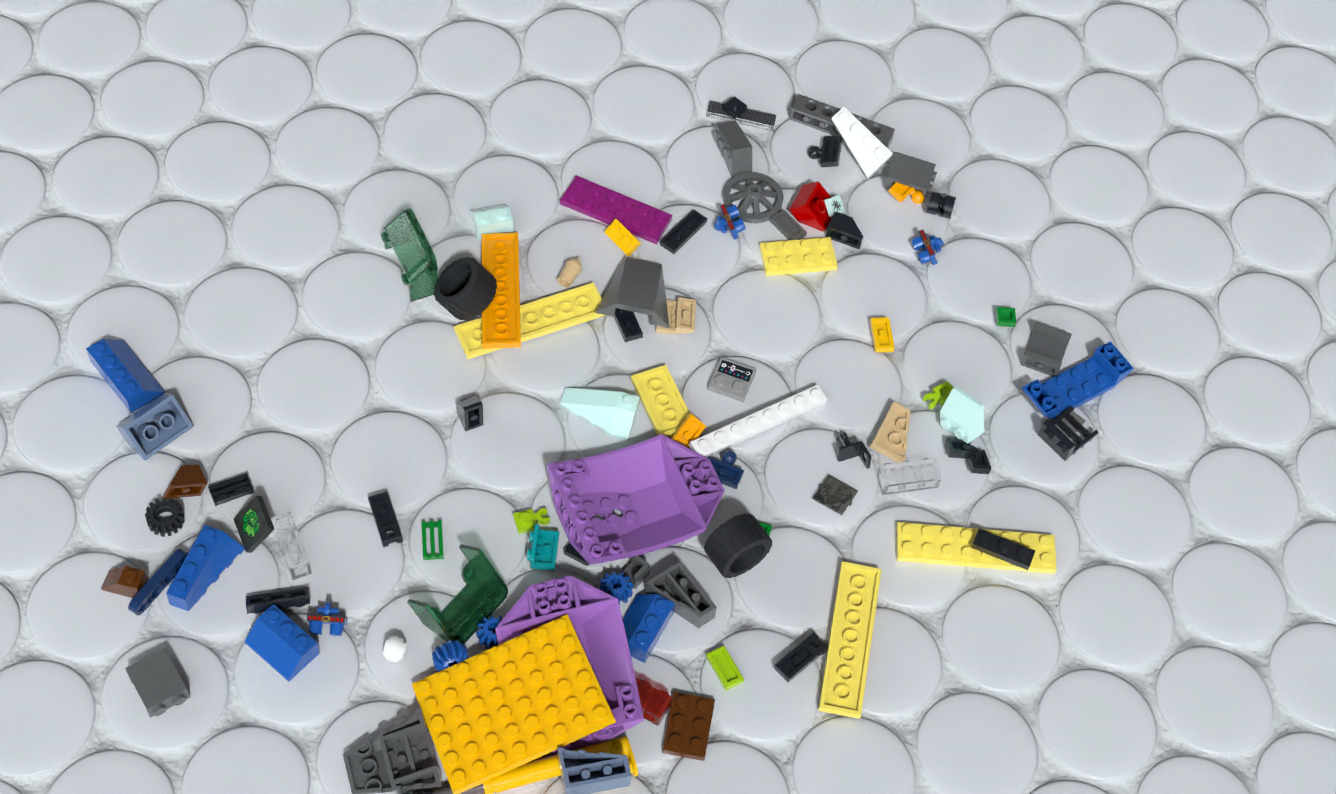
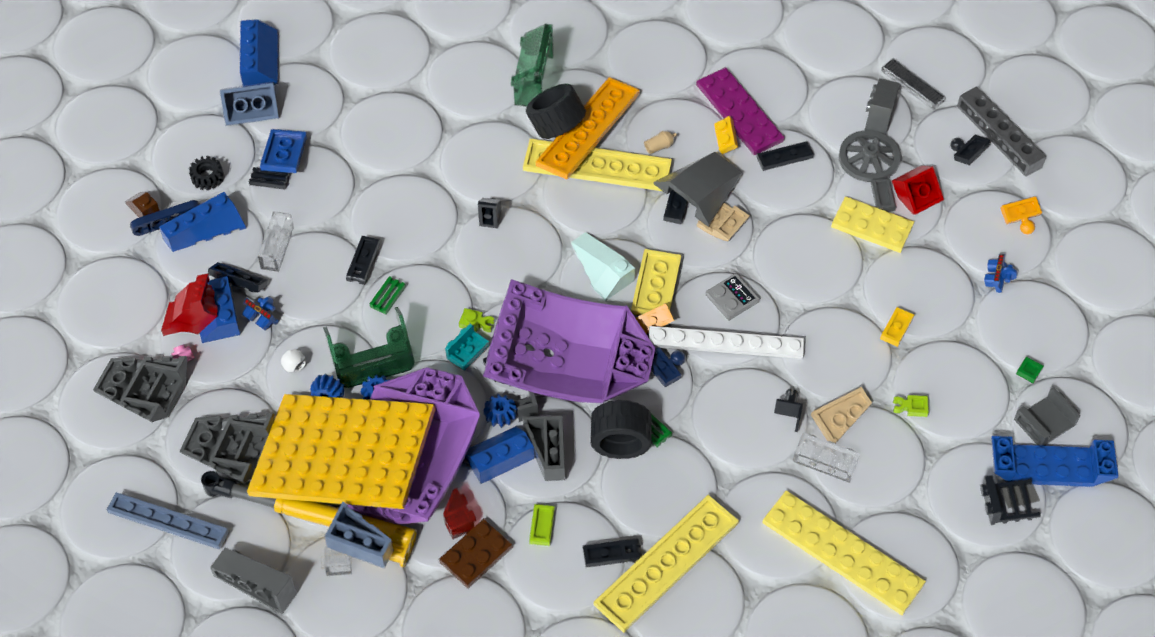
camera: 40 degrees right, 0 degrees up
dark grey panel [125,648,190,718] -> none
reddish brown slope [163,465,208,499] -> none
pearl dark grey tile [233,495,274,553] -> none
light aqua slope [470,204,513,240] -> none
blue hips [714,203,746,240] -> none
black plate [722,96,747,119] -> none
clear smoke piece [812,474,858,516] -> none
light aqua tile [824,195,845,217] -> none
black slope [826,211,863,250] -> none
white wing [831,107,893,179] -> none
dark grey panel [884,152,937,197] -> none
black wheel [926,191,956,219] -> none
light aqua slope [940,386,984,444] -> none
black plate [944,438,991,474] -> none
black plate [971,528,1035,570] -> none
none -> dark grey wedge [93,356,187,422]
none -> red slope [161,273,218,336]
none -> bright pink plate [171,344,195,361]
none -> blue plate [260,129,307,173]

